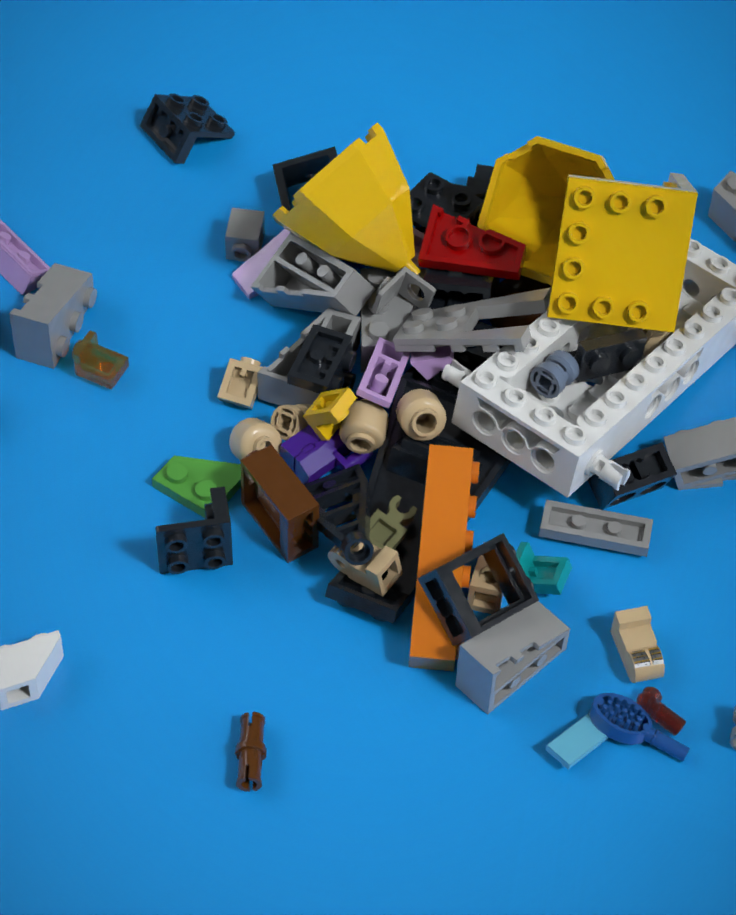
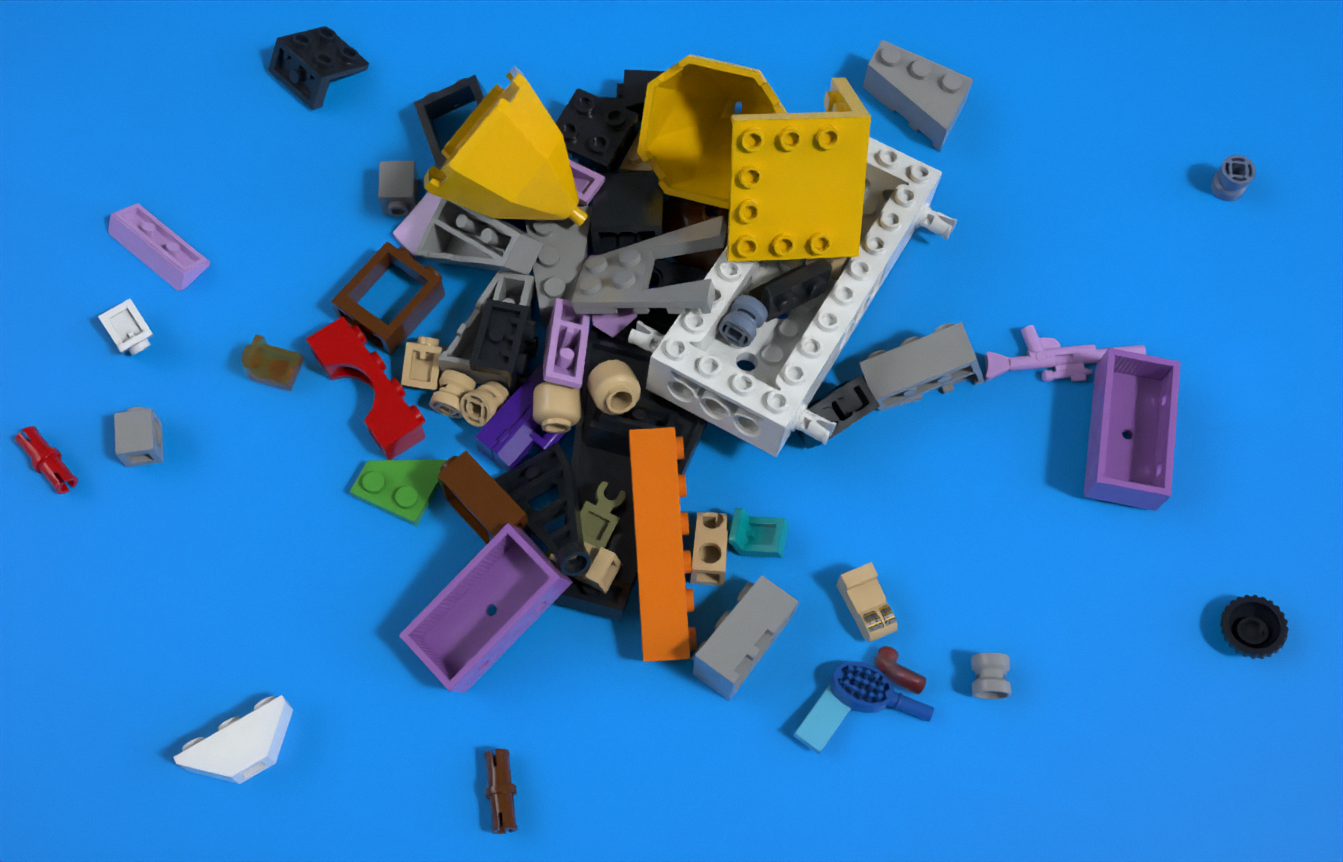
camera: 10 degrees left, 15 degrees up
light grey wedge [9,263,97,369] -> none
black bracket [155,486,233,574] -> none
tan head [229,418,282,460] -> none
yellow bracket [303,387,357,441] -> none
light grey bracket [371,266,436,315] -> none
black window [417,533,539,646] -> none
red wing [418,204,526,280] -> none
light grey plate [539,499,653,557] -> none
none -> red arch [306,316,426,460]
none -> reddish brown window [331,241,445,356]
none -> medium lavender piece [399,523,573,693]
none -> tan wheel [429,369,476,419]

